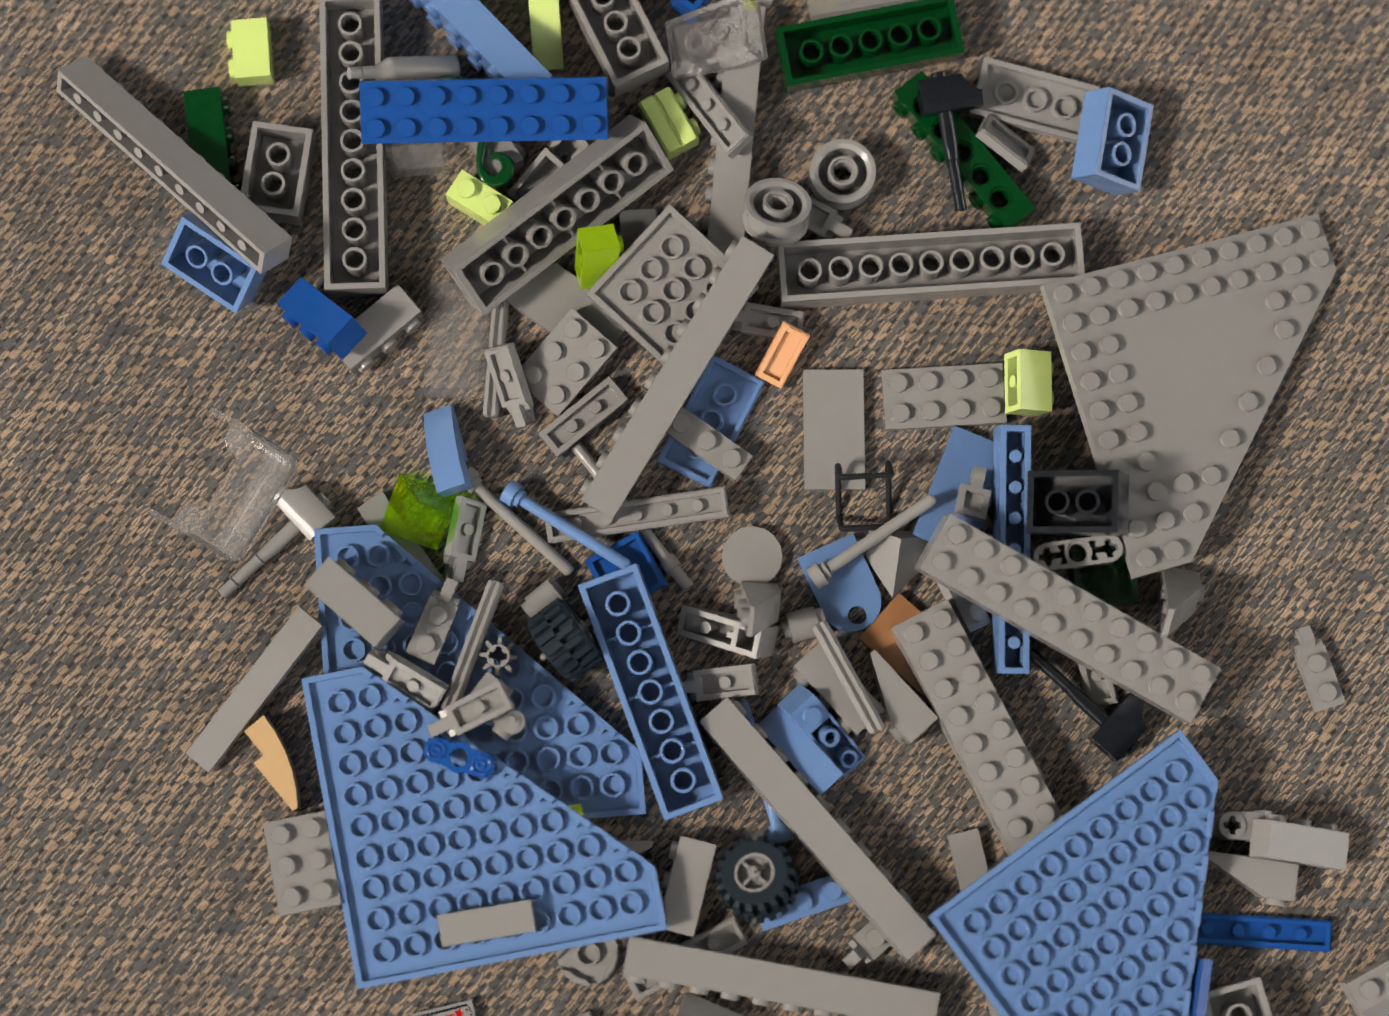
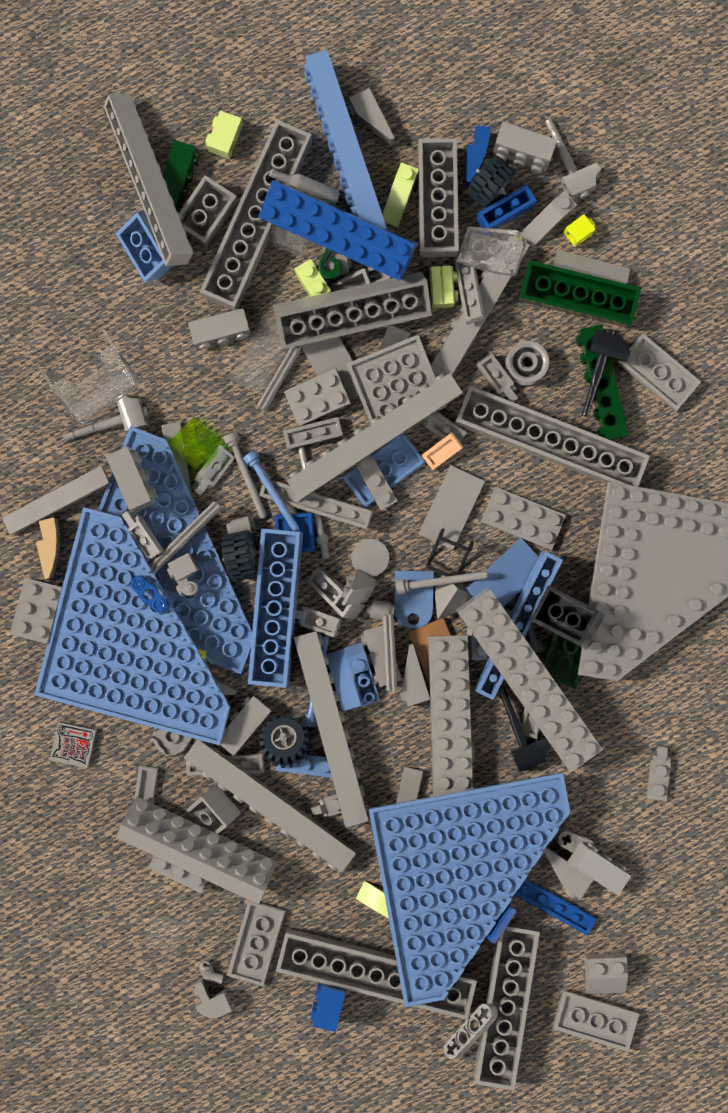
camera: 30 degrees right, 5 degrees up
blue brick [276,277,367,360] -> none
light grey hinge [405,577,460,665] -> none
medium blue slope [423,404,473,498] -> none
light grey hinge [426,679,515,738] -> none
light grey tile [437,899,537,947] -> none
light grey gear [479,637,519,676] -> none
light grey hinge [484,342,536,428] -> none
lime brick [574,224,624,290] -> none
light grey wheel [742,178,812,247] -> none
light grey plate [953,465,992,522] -> none
light grey tile [975,114,1035,172] -> none
yellowish green brick [1004,349,1054,416] -> none
light grey beam [1032,536,1123,572] -> none
medium blue brick [1071,87,1154,196] -> none
light grey slope [1156,567,1205,637] -> none

